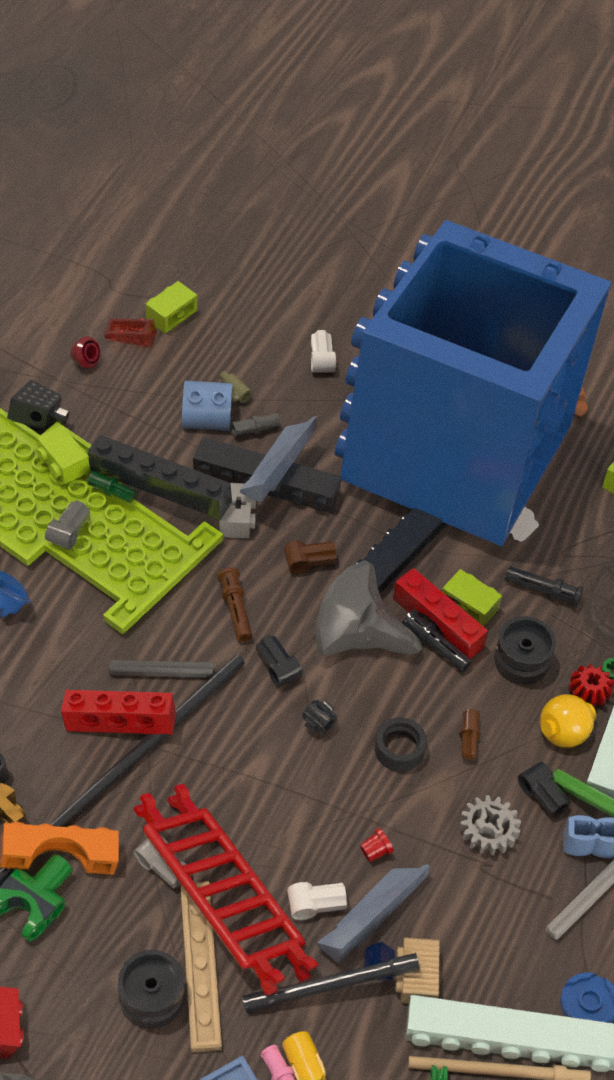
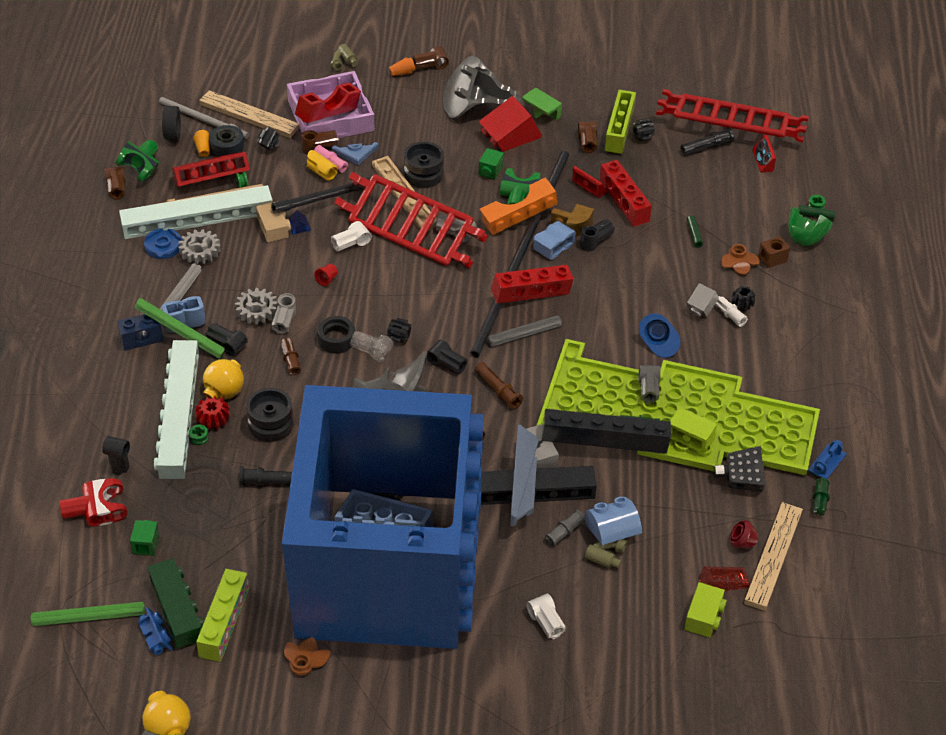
camera: 160 degrees right, 5 degrees down
sand blue wedge [317,864,430,964] -> none
none -> light grey gear [179,229,221,264]
none -> light grey piece [272,293,296,334]
none -> clear piece [351,331,394,362]
none -> green brick [478,148,504,180]
none -> medium blue brick [533,221,576,260]
none -> tan tile [744,502,803,611]

